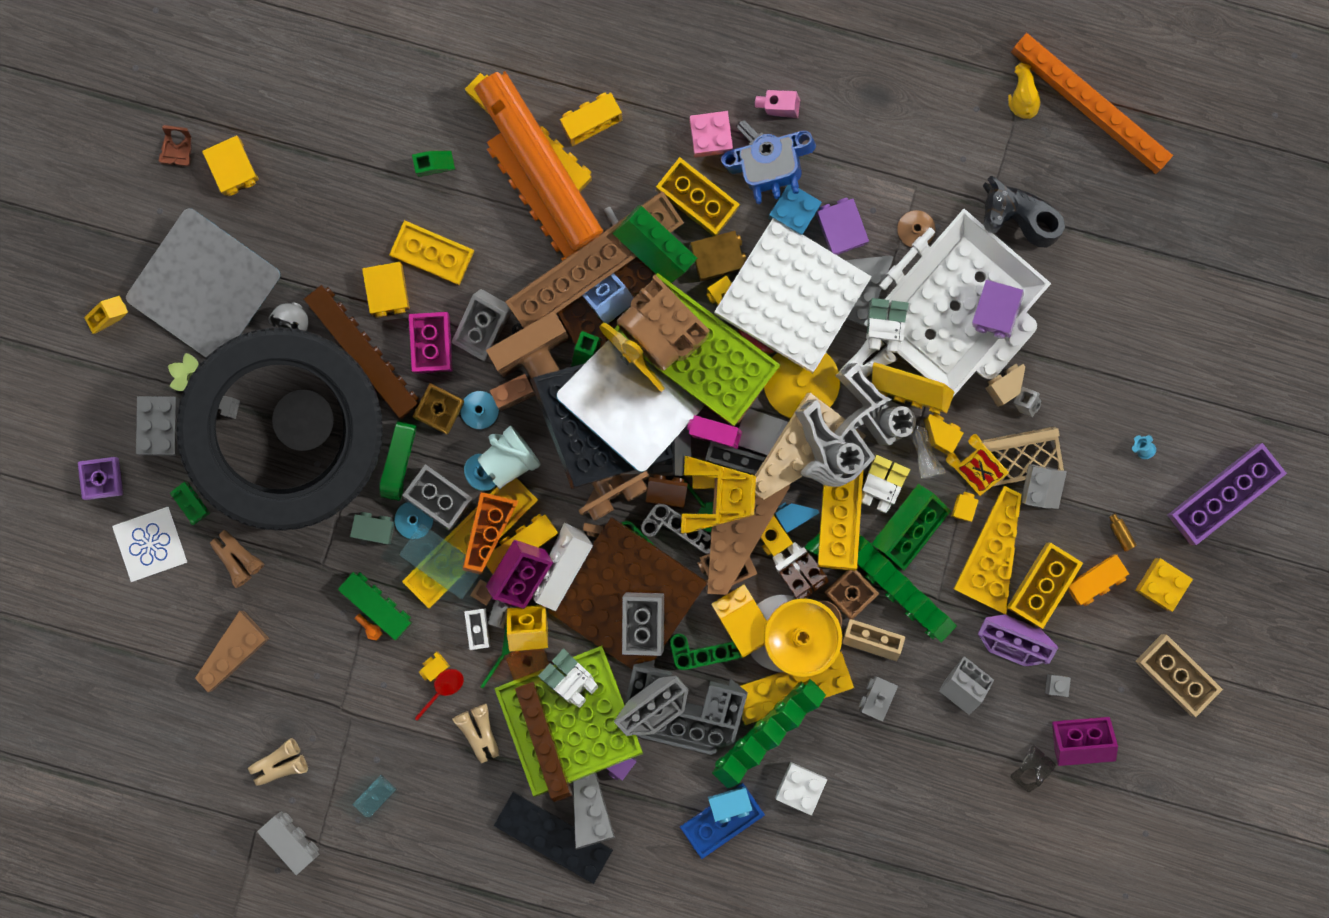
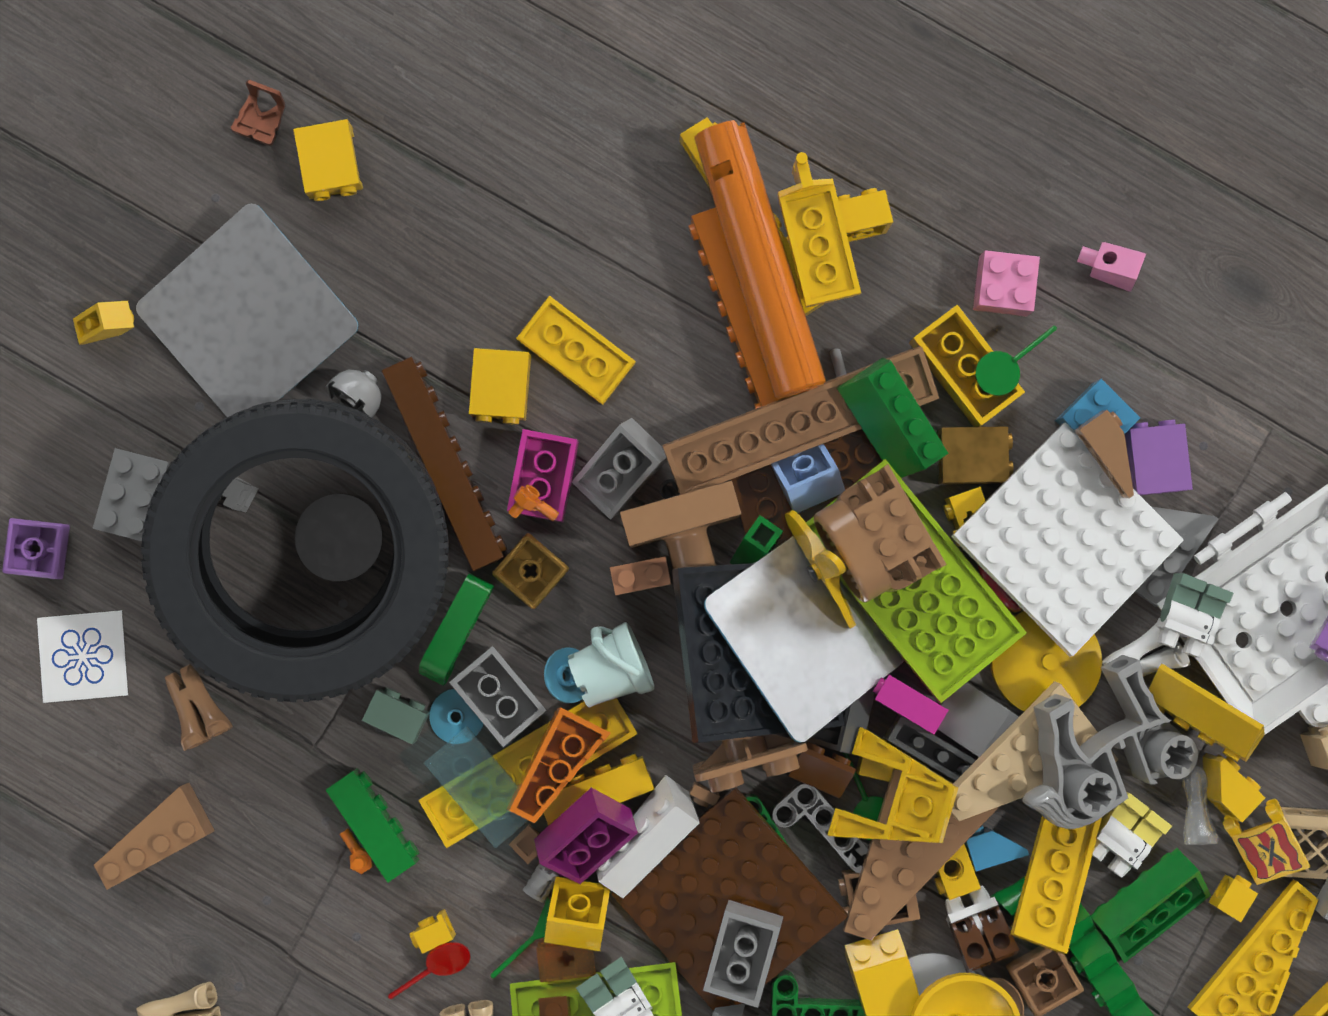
camera: 15 degrees right, 0 degrees up
yellowish green plate [168,353,199,391] -> none
green hinge [170,482,210,525] -> none
green slope [412,151,455,177] -> none
medium azure dish [460,391,499,429] -> none
white brick [464,608,491,650] -> none
piece [721,120,816,204] -> none
medium nougat dish [897,210,935,248] -> none
none -> orange piece [508,485,559,521]
none -> yellow hinge [777,152,861,308]
none -> green piece [975,326,1057,396]
none -> medium nougat slope [1074,410,1134,498]

